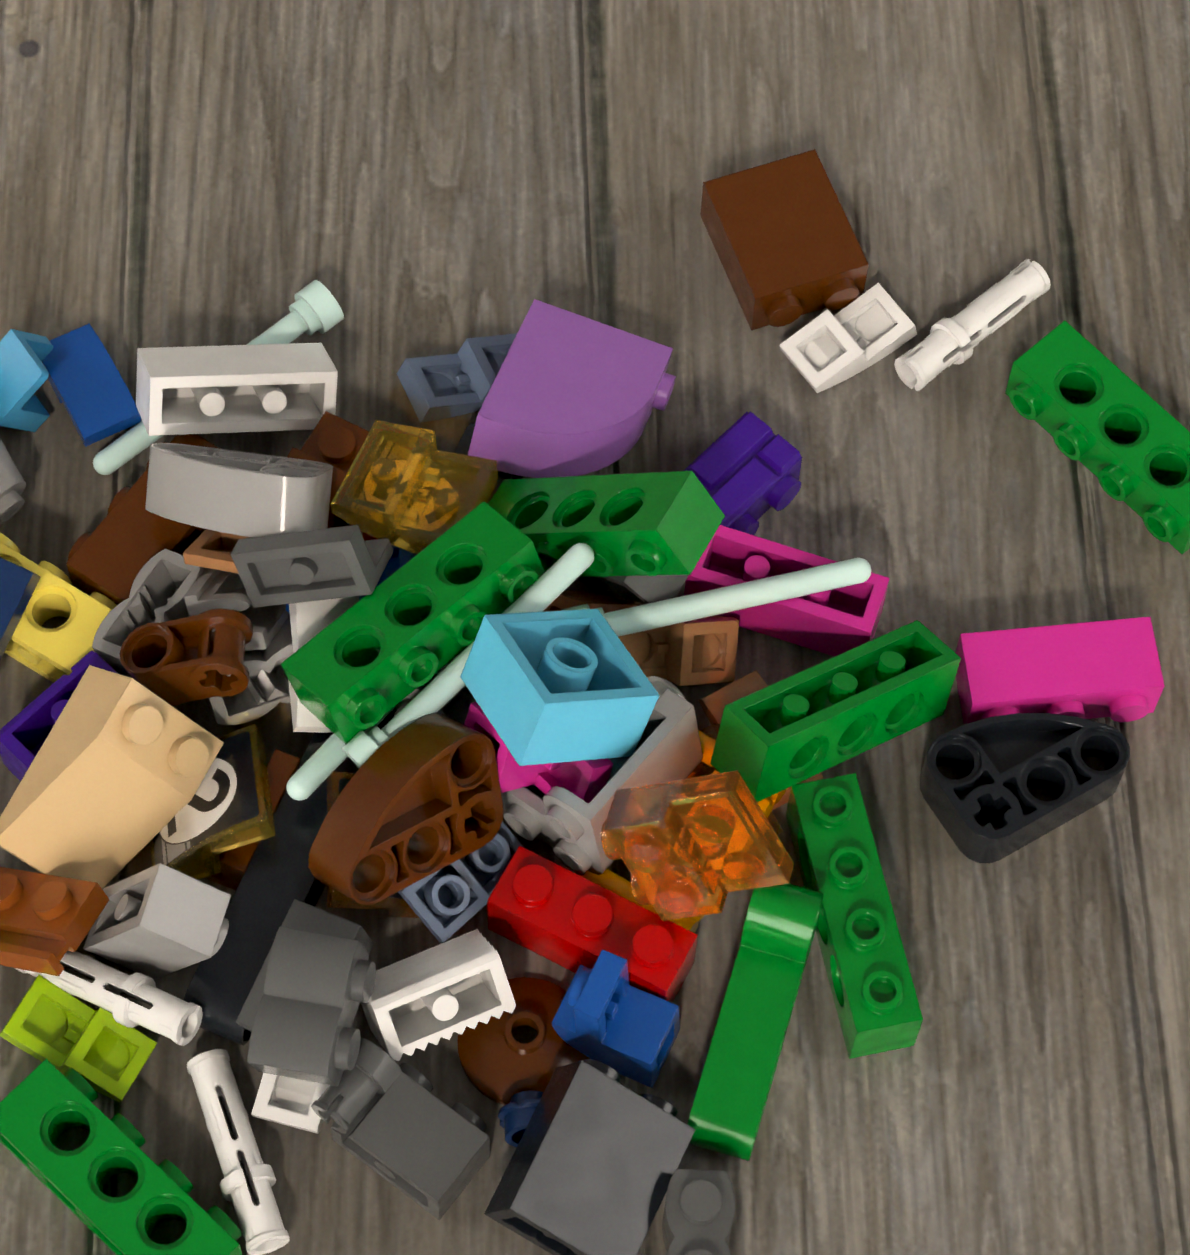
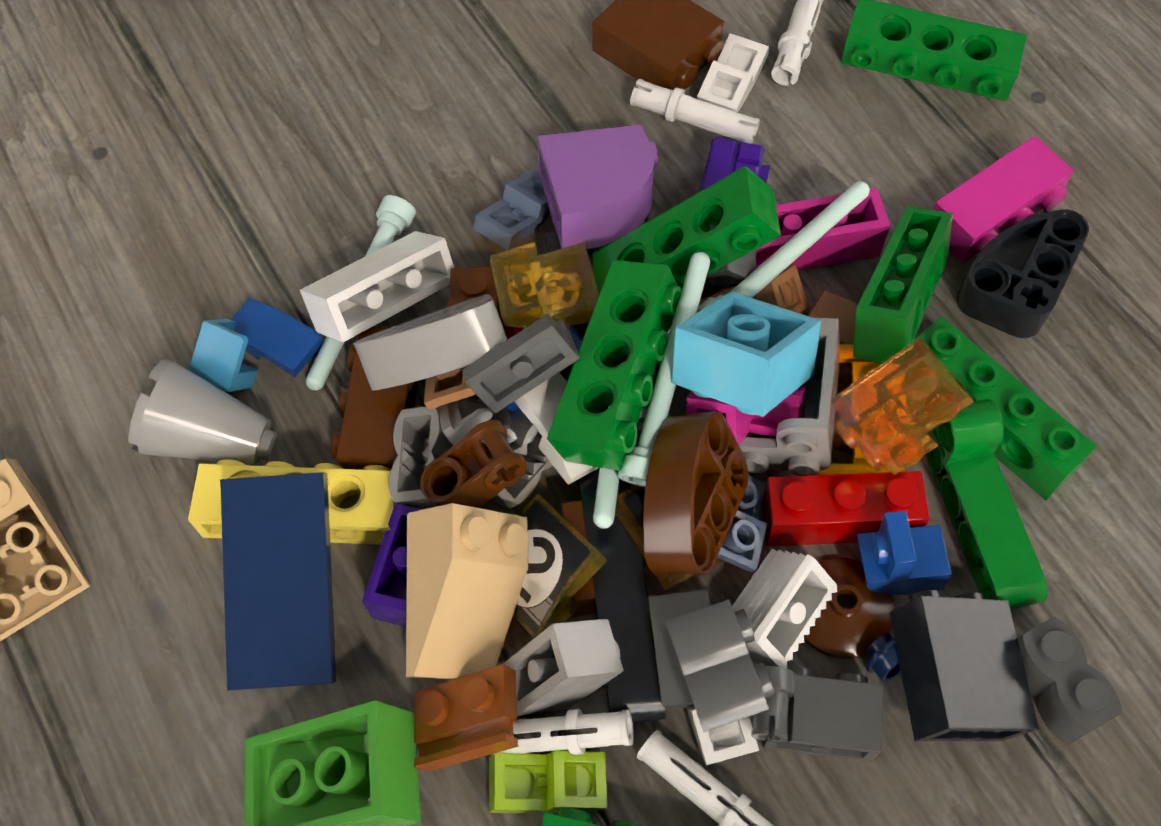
camera: 25 degrees left, 0 degrees up
none -> white pin [630,78,760,144]

